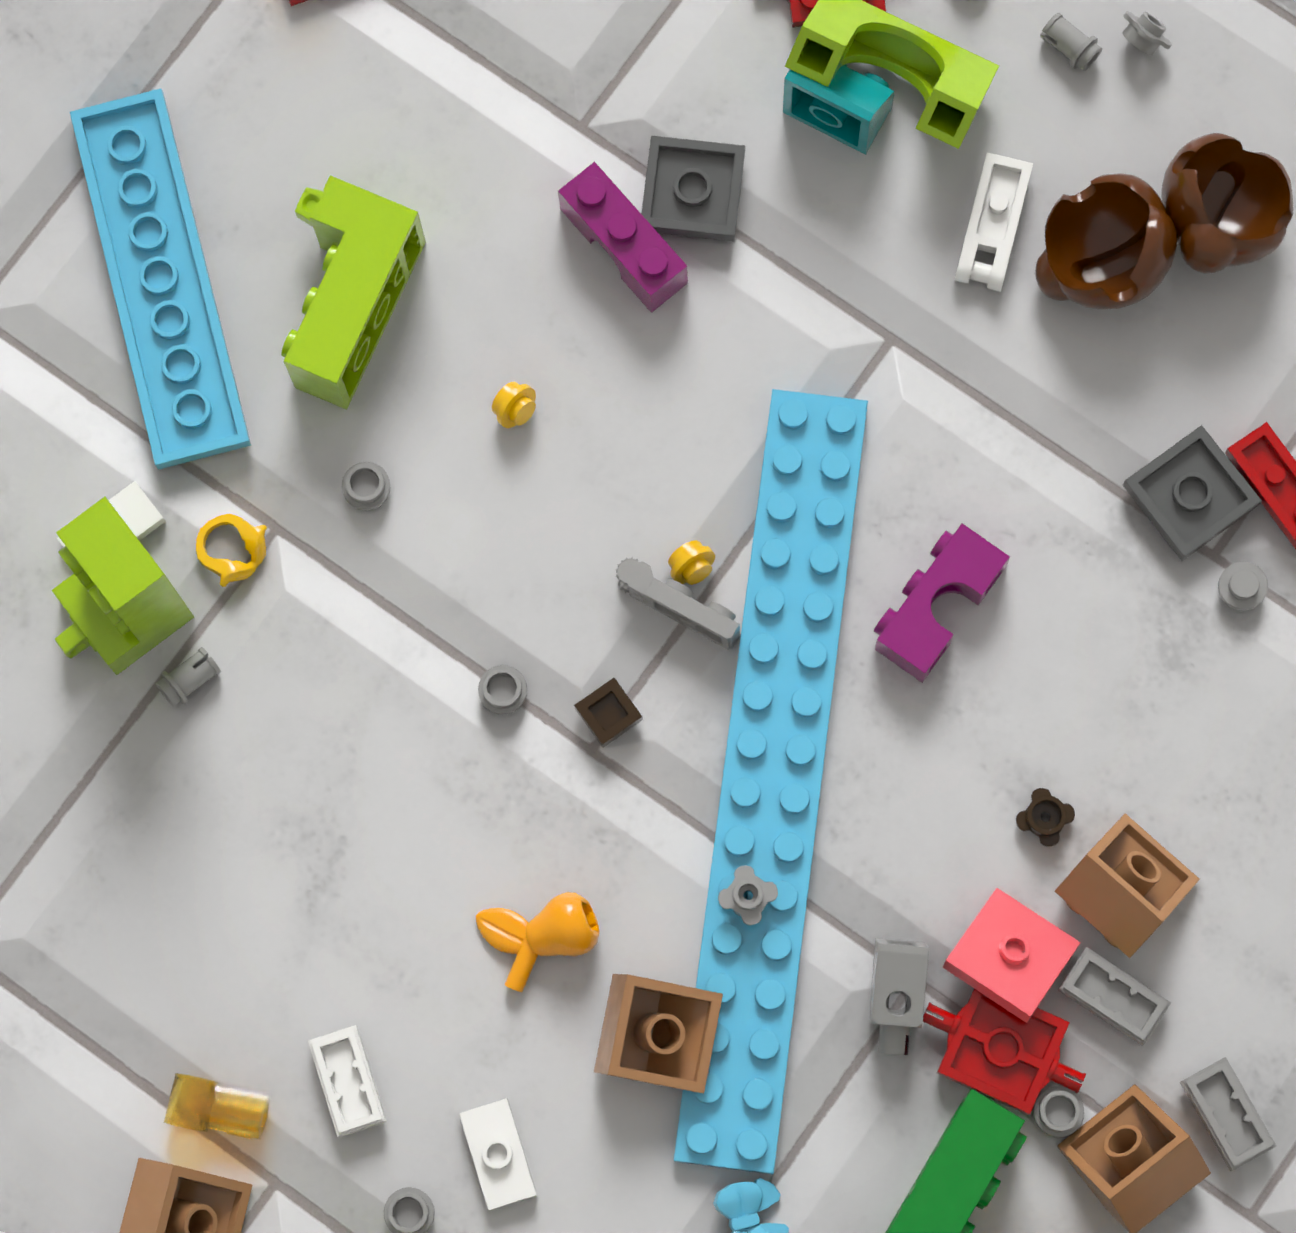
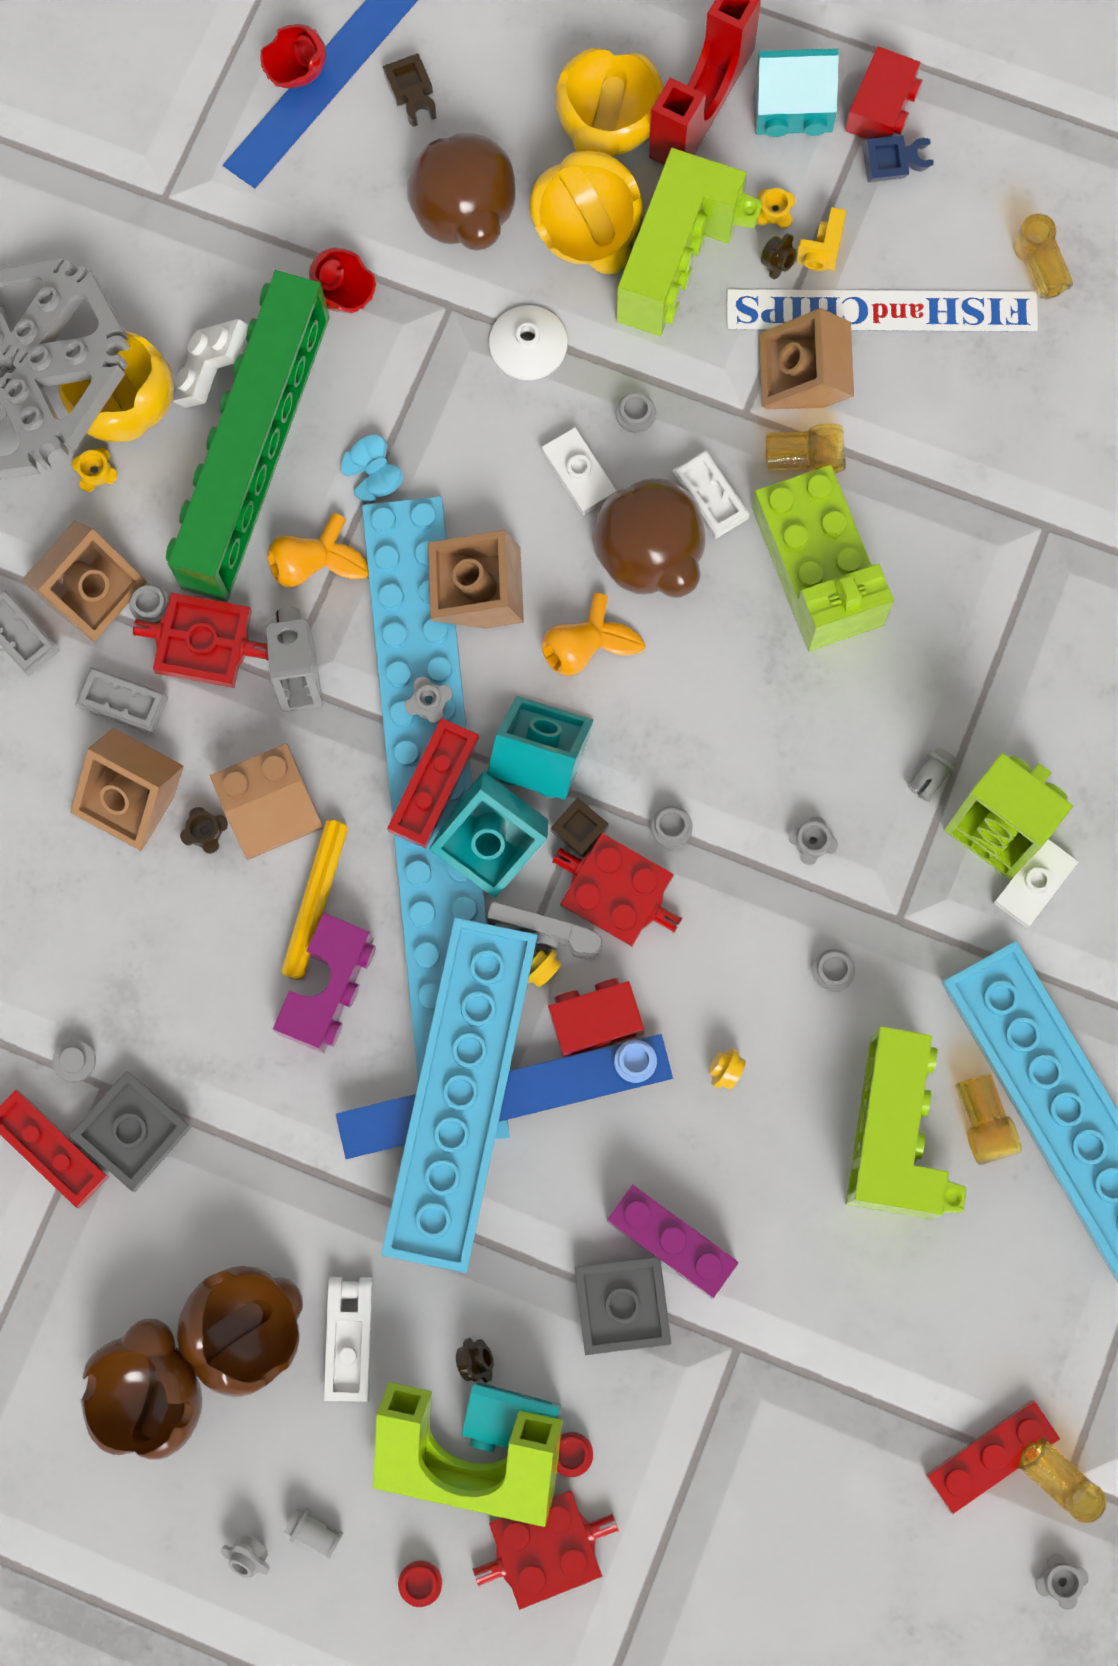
camera: 165 degrees right, 0 degrees up
yellow piece [196,514,267,587] -> none
coral plate [943,888,1081,1023] -> none
none -> medium nougat slope [209,743,323,860]
none -> light orange piece [267,513,369,588]
none -> yellow axle [281,820,348,980]
none -> blue sticker [335,1034,673,1159]
none -> medium azure plate [381,918,537,1274]
none -> red plate [387,718,479,849]
none -> teal slope [429,771,549,898]
none -> dark brown plate [456,1338,494,1383]
none -> teal slope [487,696,594,800]
none -> red brick [548,978,645,1058]
none -> red plate [552,833,683,947]
none -> red plate [557,1432,593,1477]
none -> reddish brown piece [592,478,706,598]
none -> light blue plate [614,1040,657,1083]
none -> lime hinge [752,465,894,652]
none -> light grey plate [789,817,838,865]
none -> clear yellow piece [954,1073,1022,1165]

